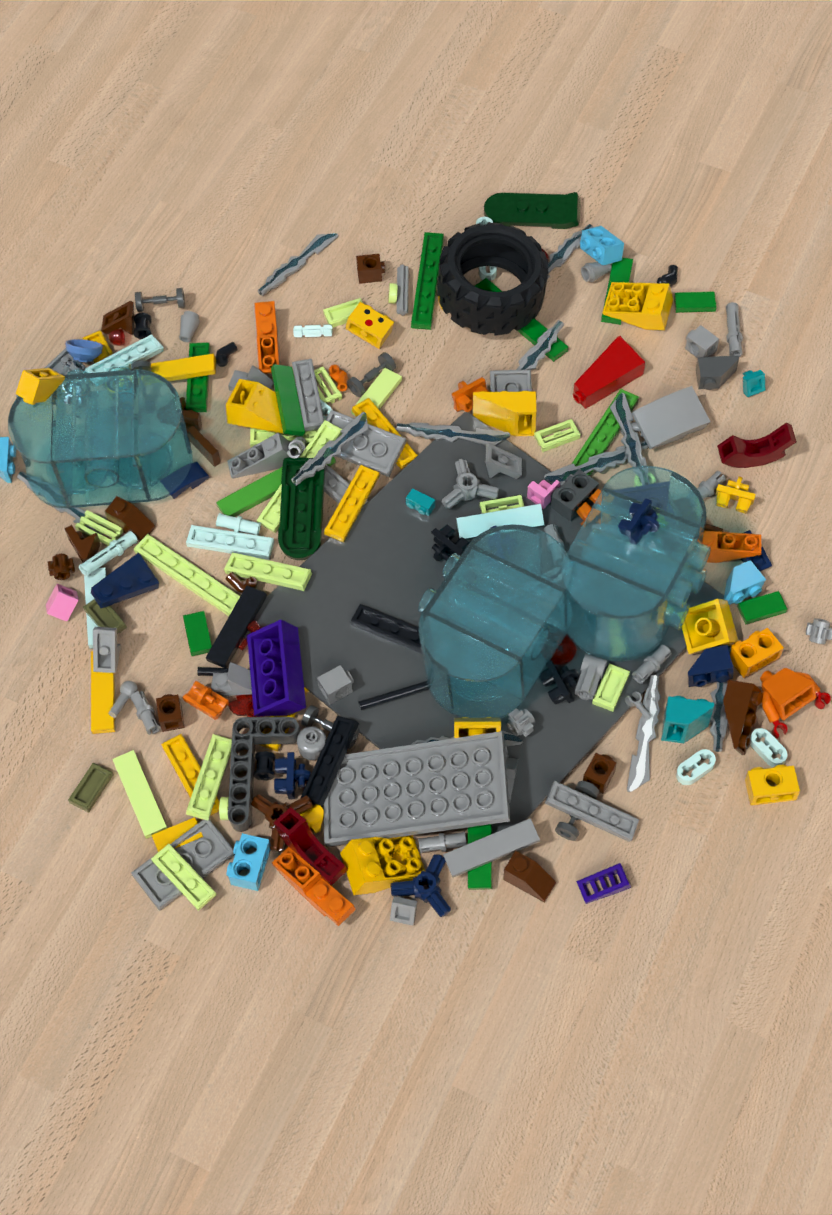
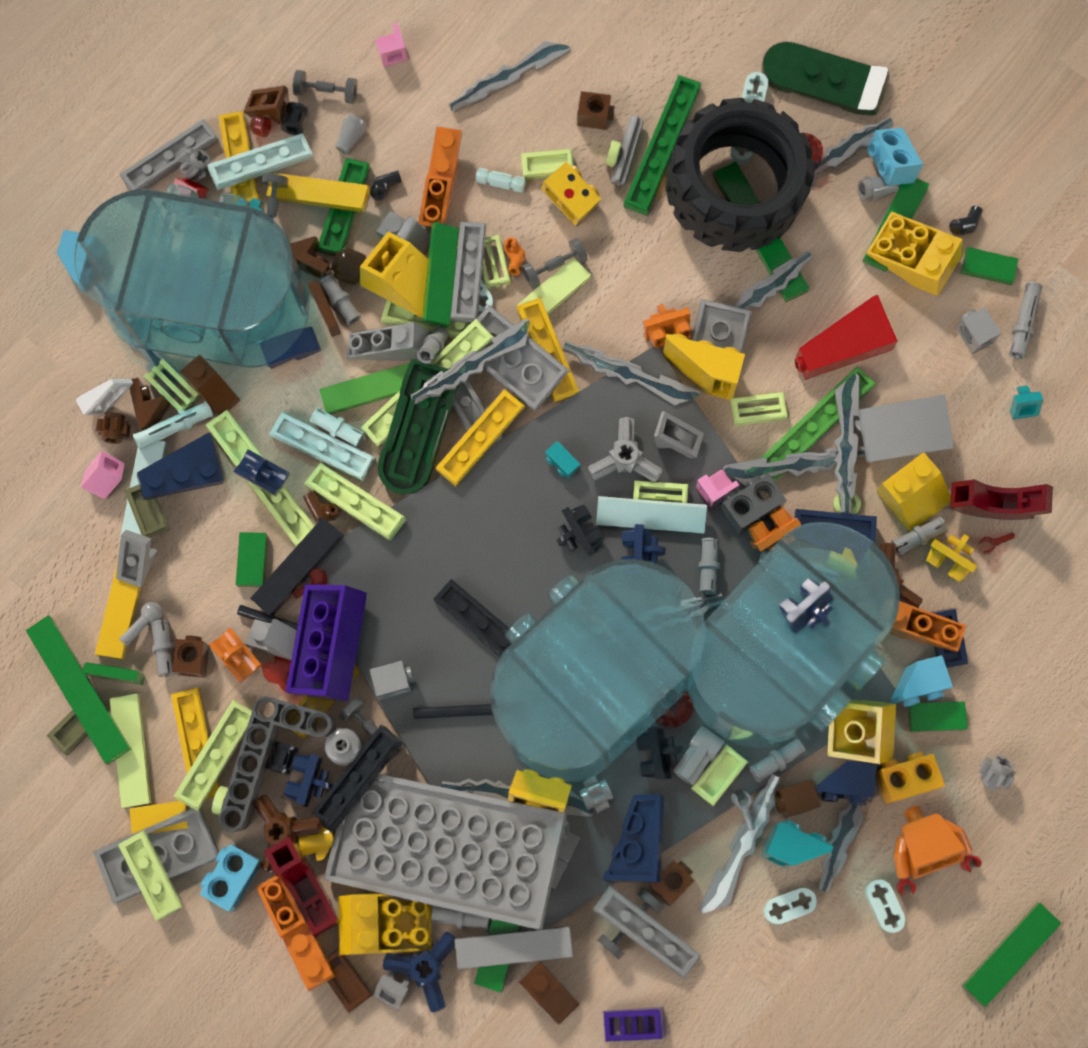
camera: 15 degrees right, 15 degrees up
yellow slope [16,368,65,405] -> none
medium blue piece [65,339,103,362] -> none
dark grey slope [696,355,739,390] -> none
reddish brown slope [723,680,762,755] -> none
yellow brick [745,764,800,806] -> none
none -> green tile [25,615,132,765]
none -> white slope [76,379,133,415]
none -> green tile [82,662,145,685]
none -> dark blue hips [233,449,290,497]
none -> light grey pin [319,274,361,325]
none -> reddish brown tile [326,948,373,1013]
none -> dark brown head [330,247,367,286]
none -> bright pink panel [376,23,407,67]
none -> dark blue wing [602,795,664,883]
none -> reddish brown brick [775,780,821,819]
none -> yellow slope [876,452,951,532]
none -> clear red hand [978,532,1015,555]

